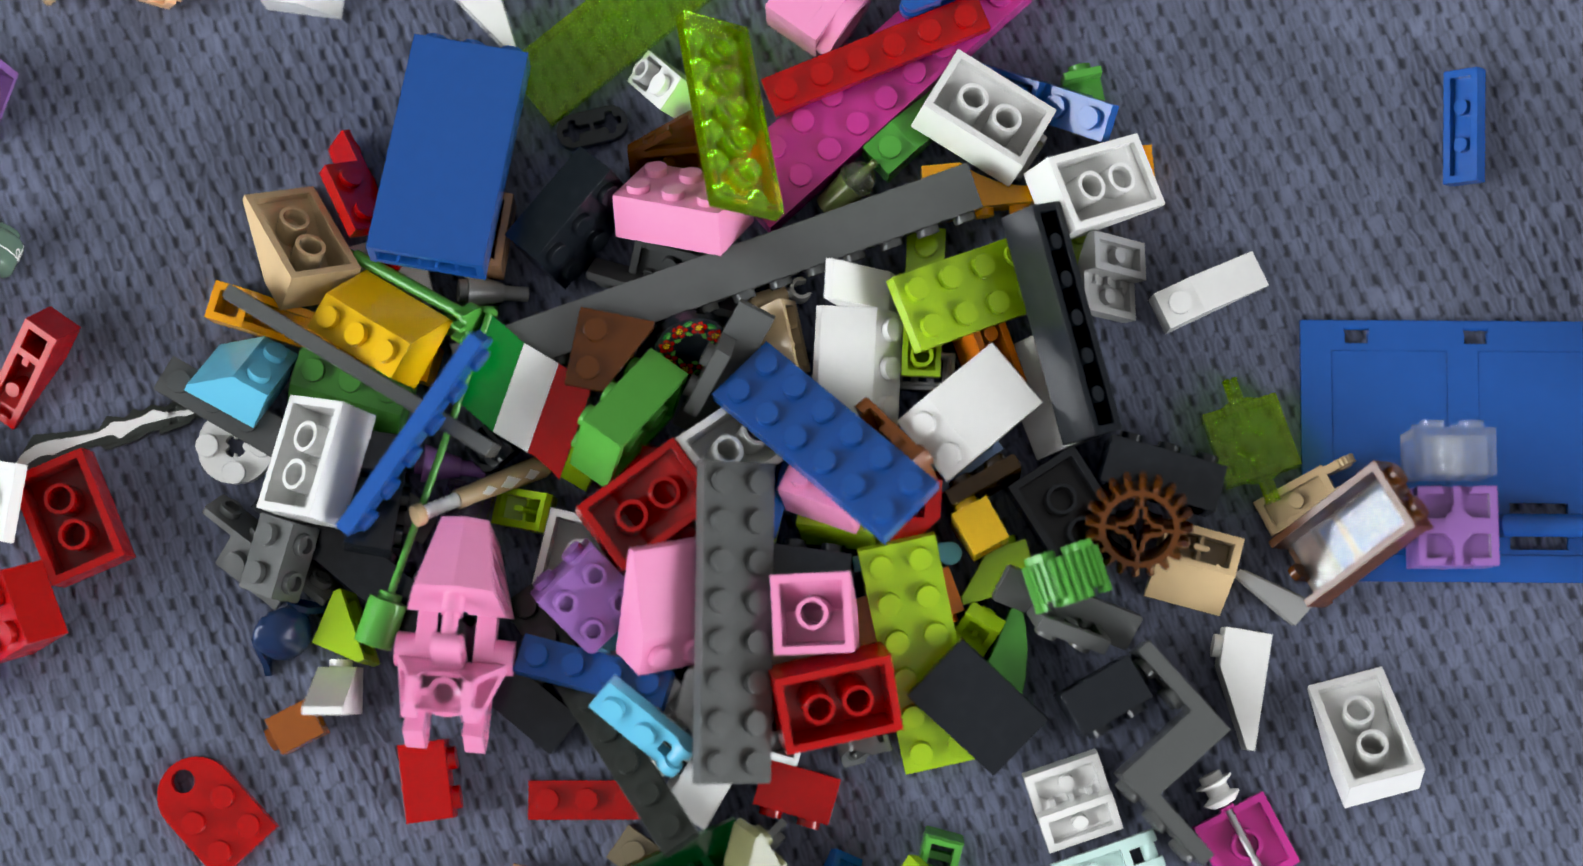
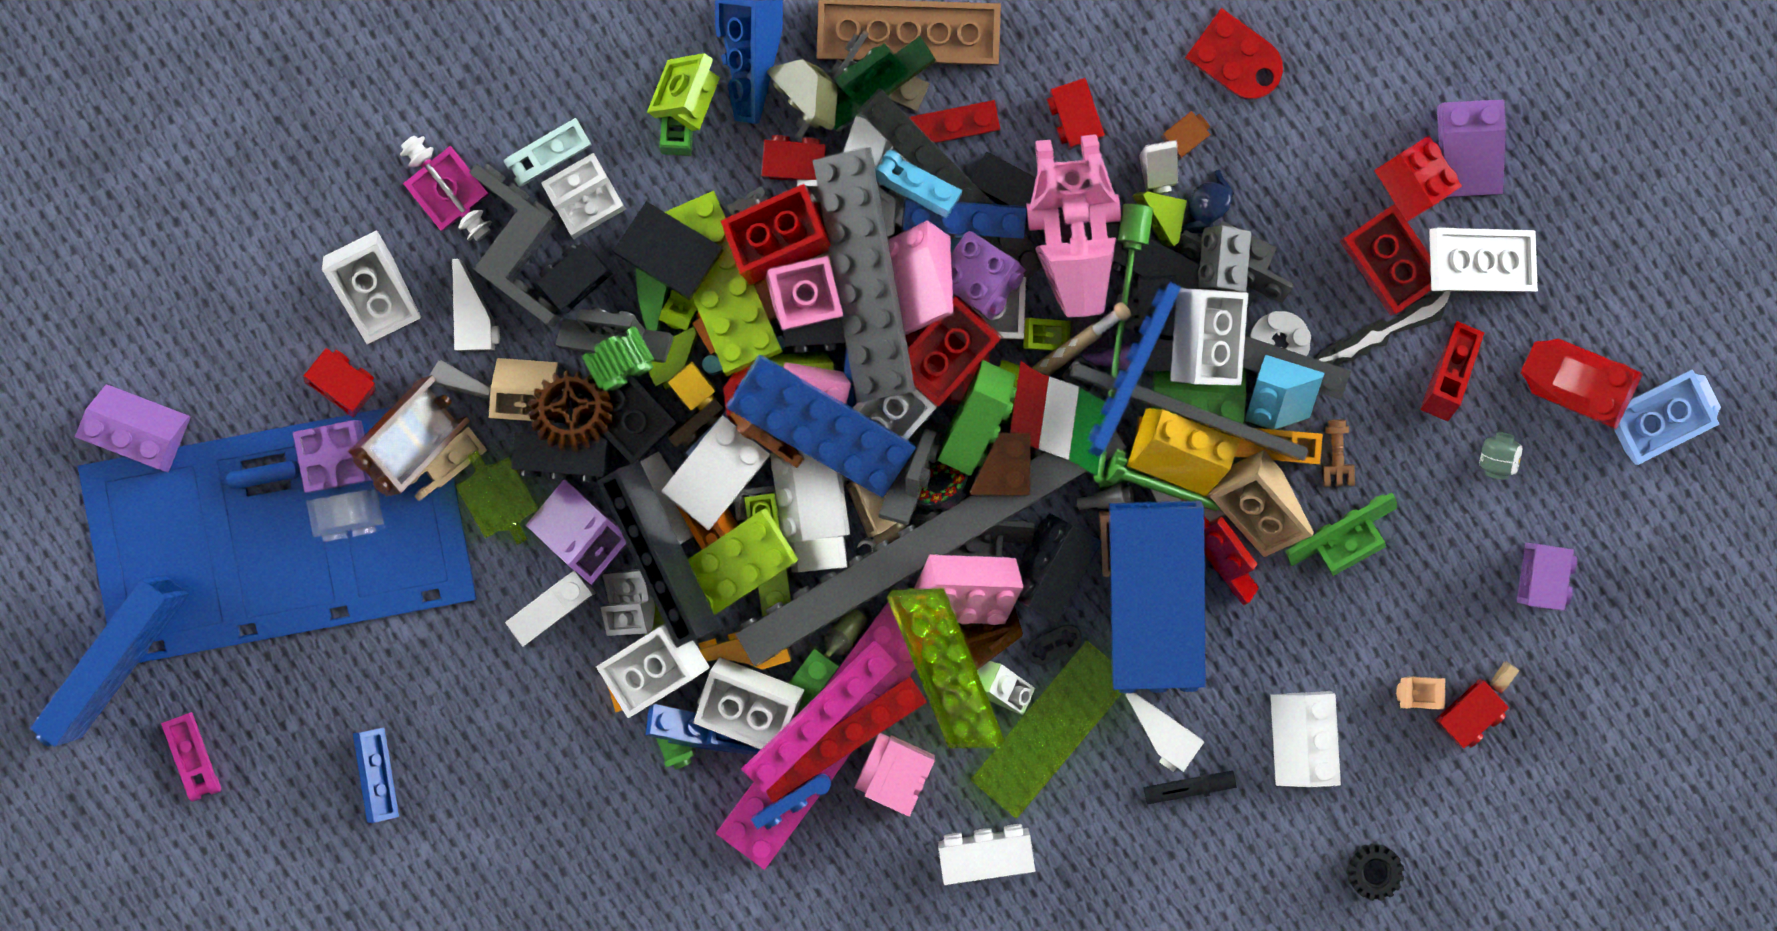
camera: 160 degrees right, 5 degrees up
none -> red brick [304,348,376,418]
none -> medium lavender slope [526,479,627,585]
none -> dark pink plate [741,640,897,793]
none -> bright green bracket [1285,493,1398,576]
none -> medium nougat hinge [1322,419,1355,487]

